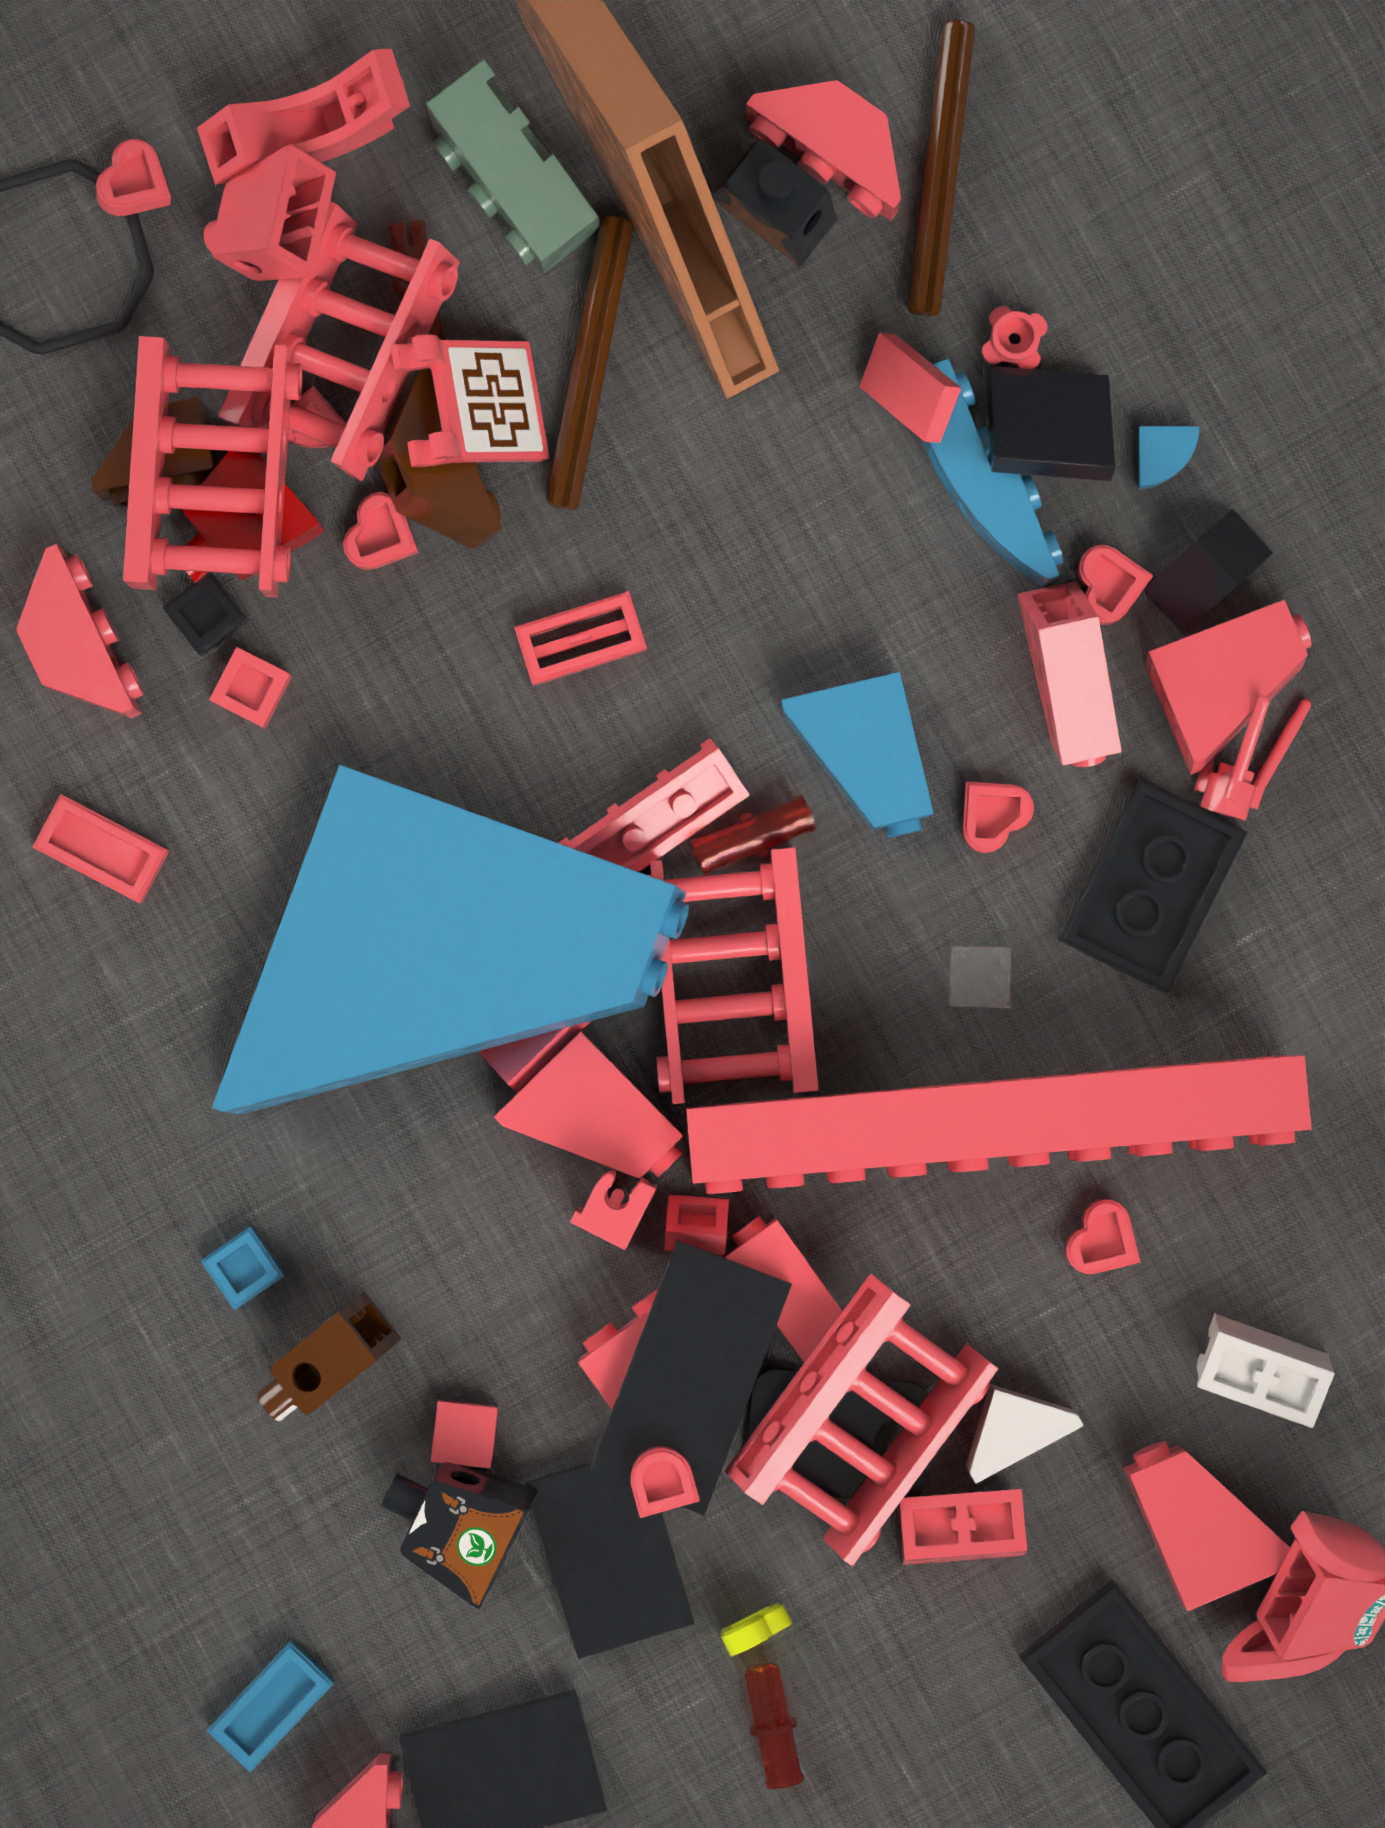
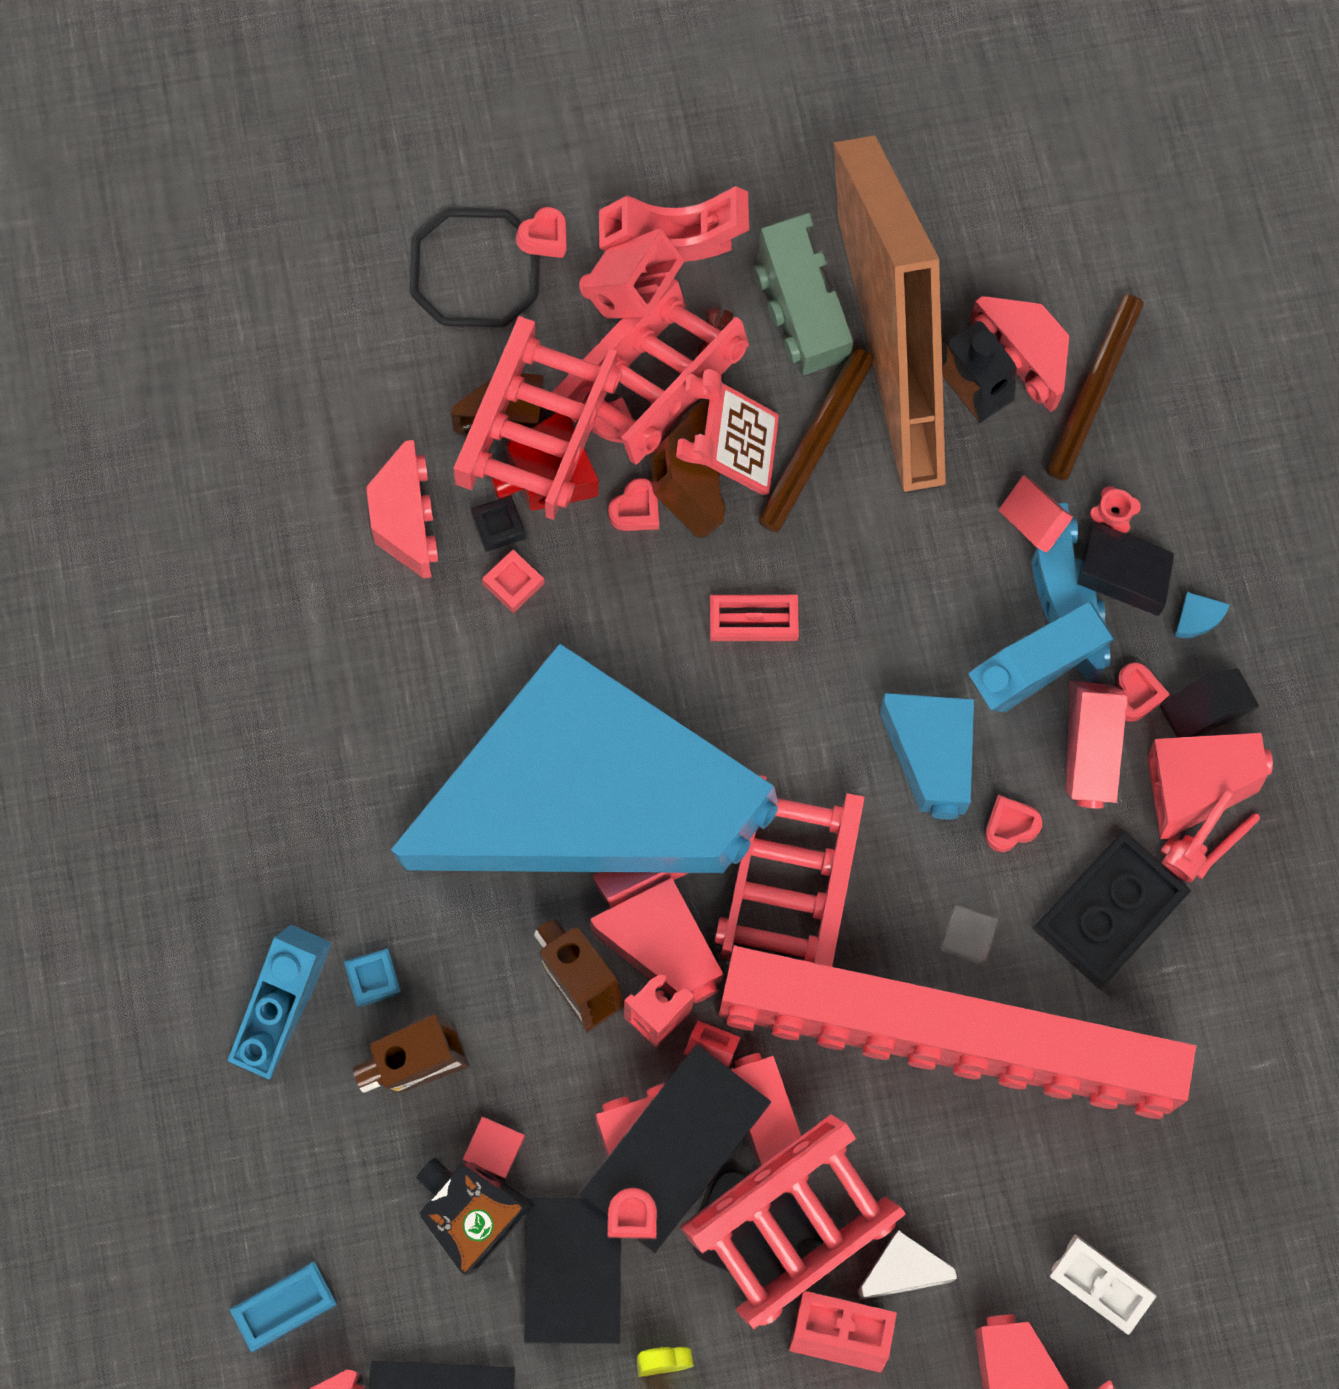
camera: 10 degrees right, 15 degrees down
coral tile [33,794,170,904] -> none
coral hinge [558,738,750,872] -> none
clear red pin [690,795,816,876] -> none
coral tile [1065,1199,1141,1274] -> none
none -> dark azure slope [228,925,332,1079]
none -> reddish brown torso [534,919,624,1032]
none -> dark azure slope [968,602,1115,713]

